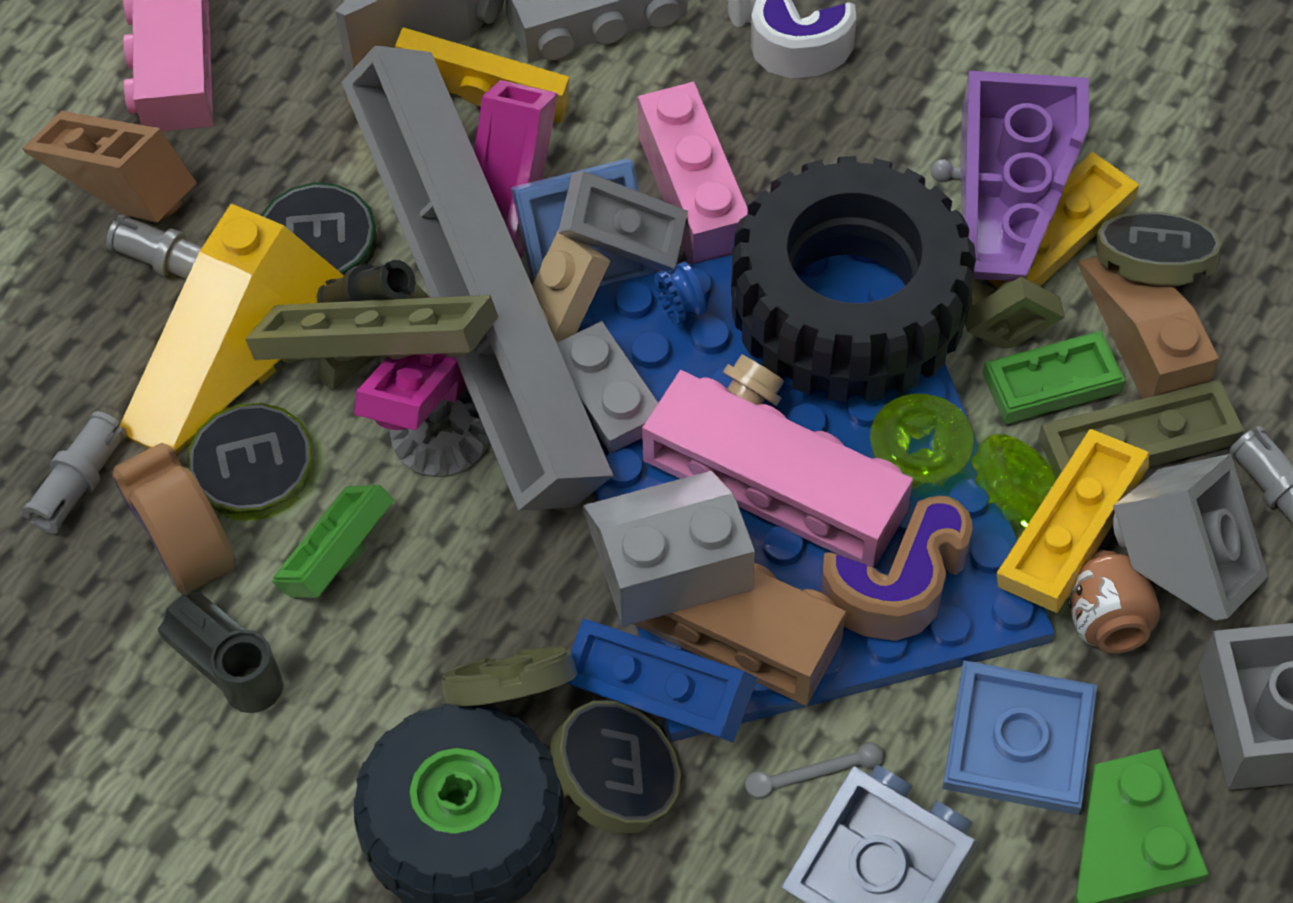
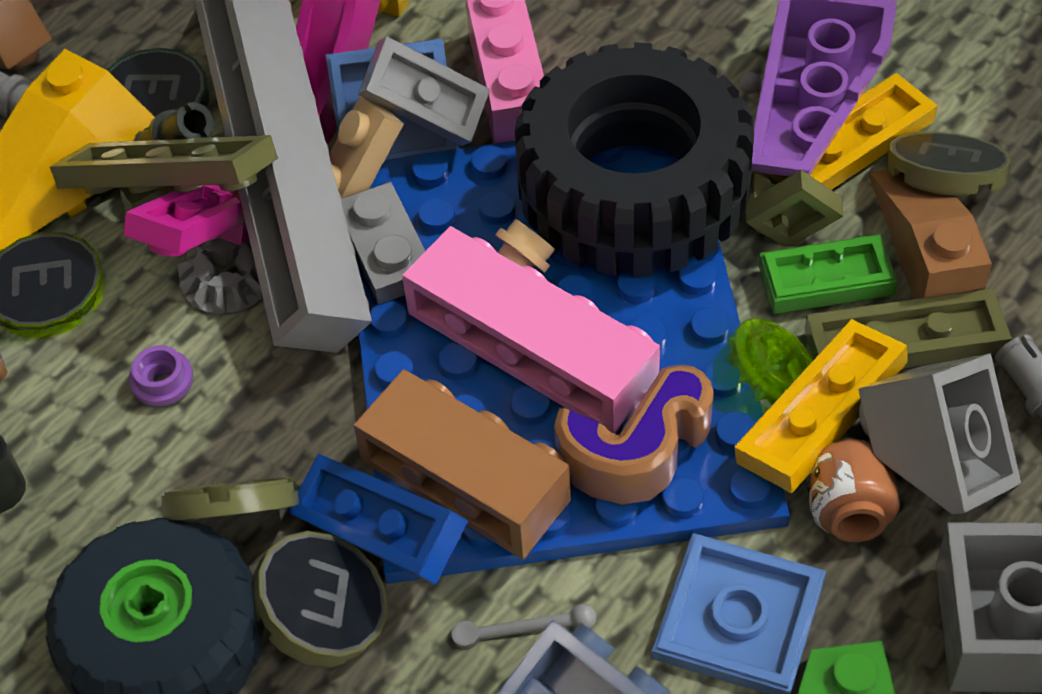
camera: 10 degrees right, 5 degrees down
bright green plate [272,485,394,598] -> none
light grey slope [583,471,755,627] -> none
blue bush [654,262,707,325] -> none
clear neon green gear [870,394,974,489] -> none
none -> medium lavender plate [129,345,193,407]

